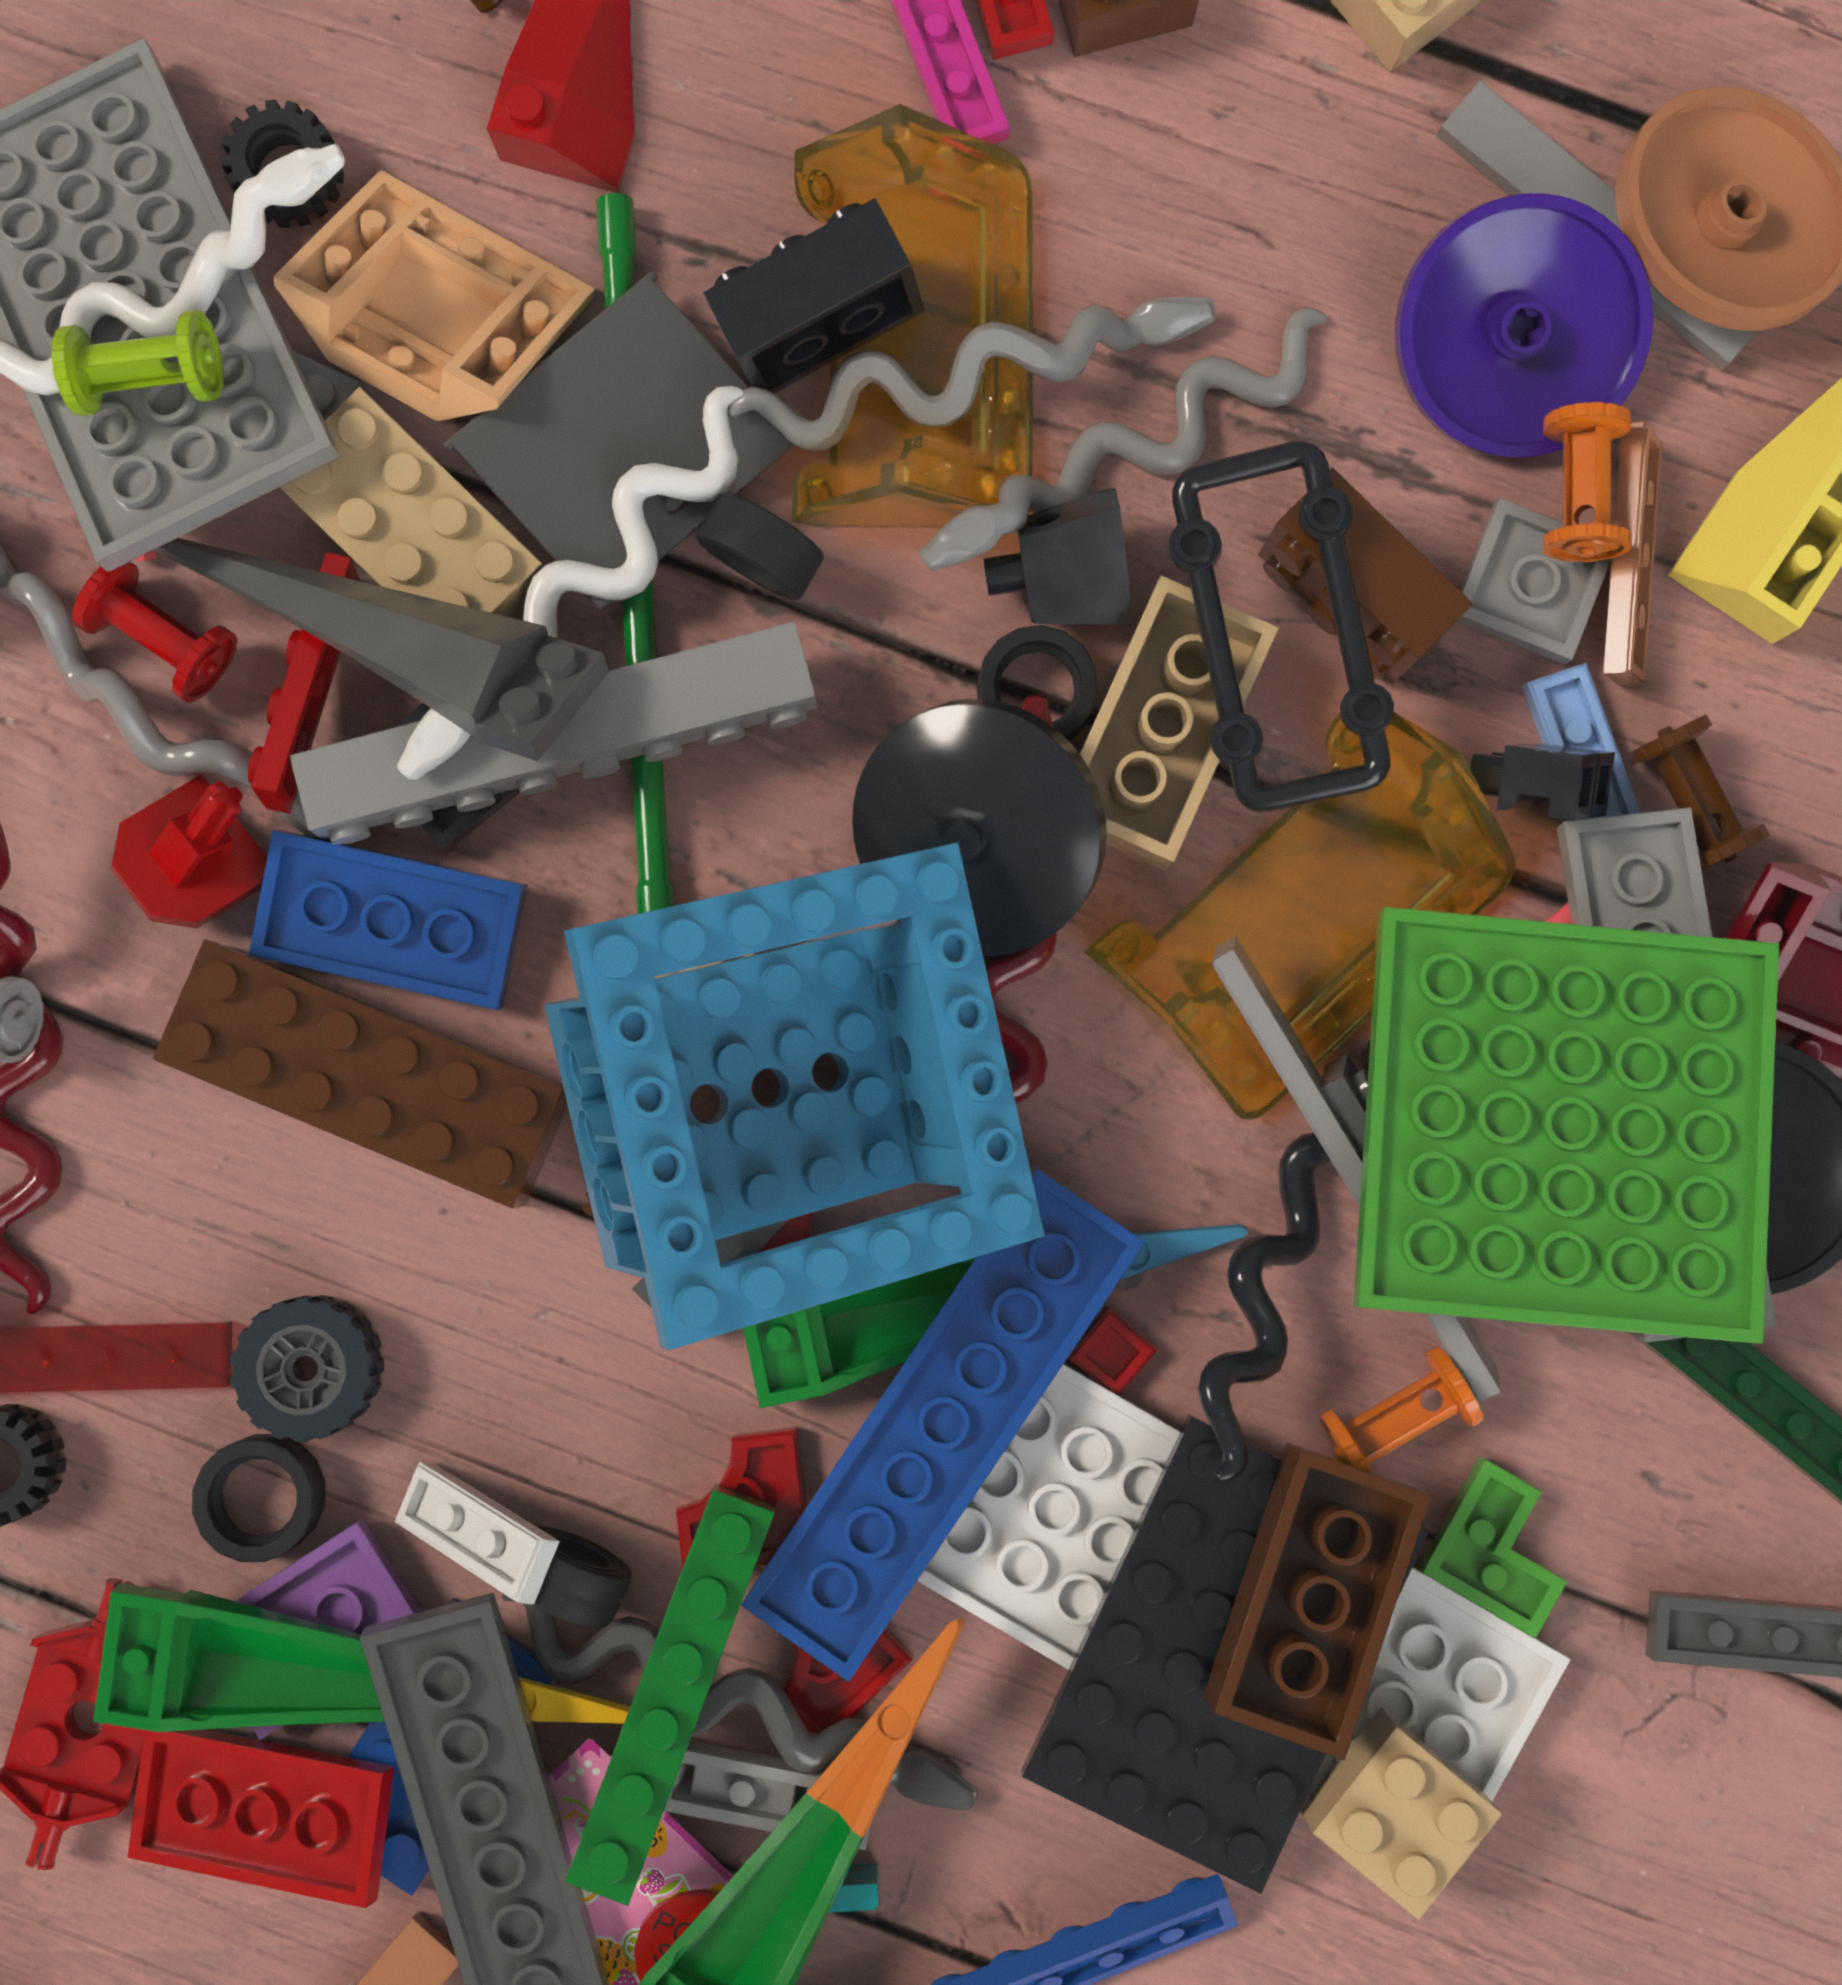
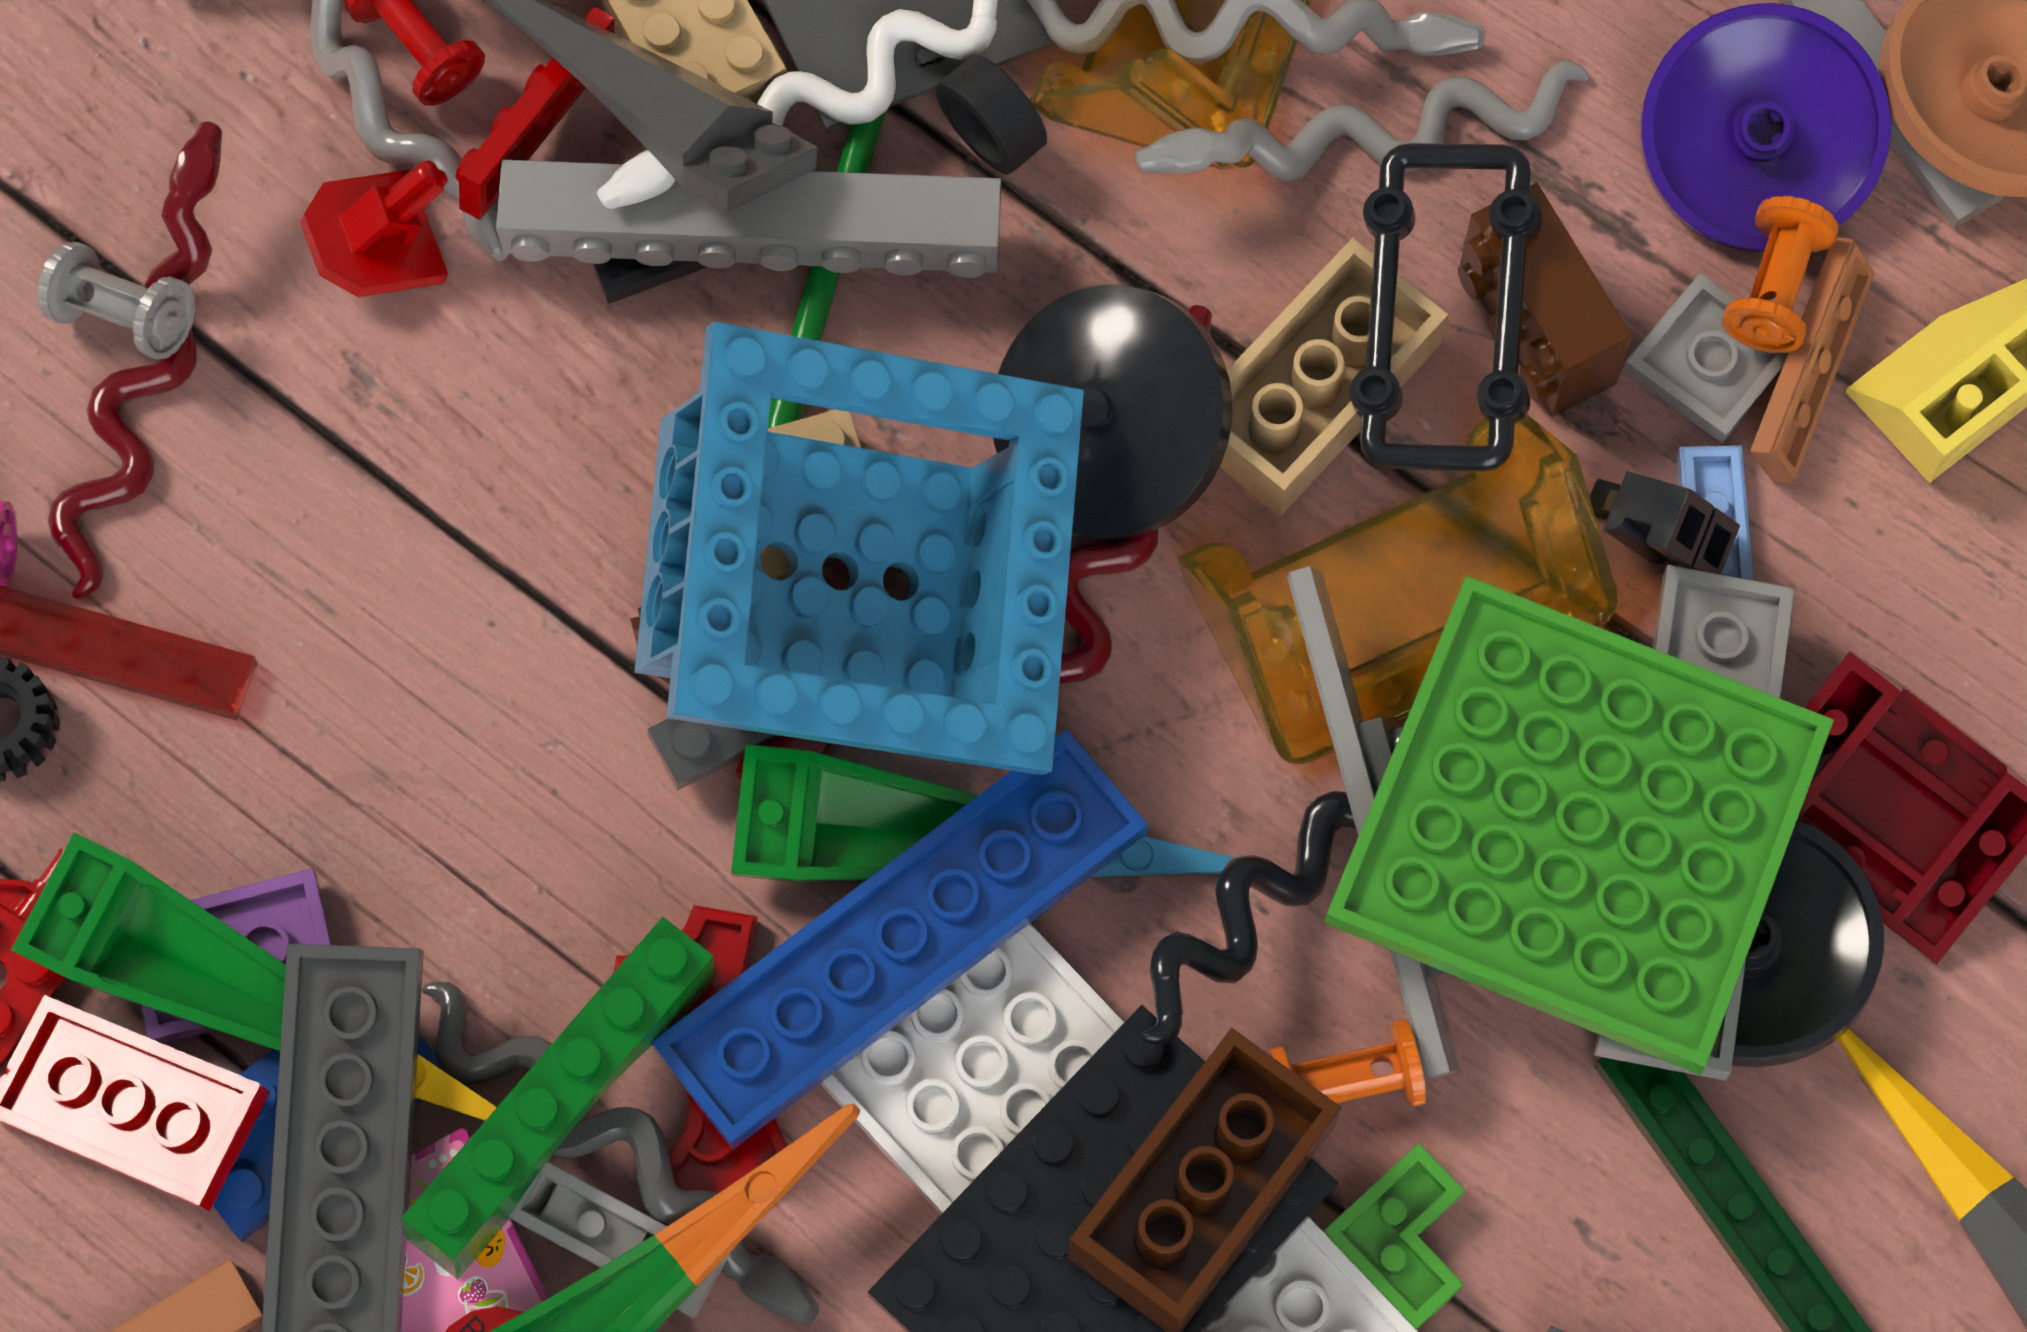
camera: 20 degrees right, 15 degrees down
reddish brown brick [152,939,568,1209] -> none
black tyre [192,1434,326,1562] -> none
black wheel [230,1295,384,1442] -> none
blue plate [249,830,528,1010] -> none
white tile [395,1461,560,1604] -> none
black tyre [530,1526,632,1628] -> none
black tyre [976,625,1098,741] -> none
black torso [983,488,1135,625] -> none
red tile [1068,1307,1158,1396] -> none
reddish brown hose [1628,714,1769,869] -> none

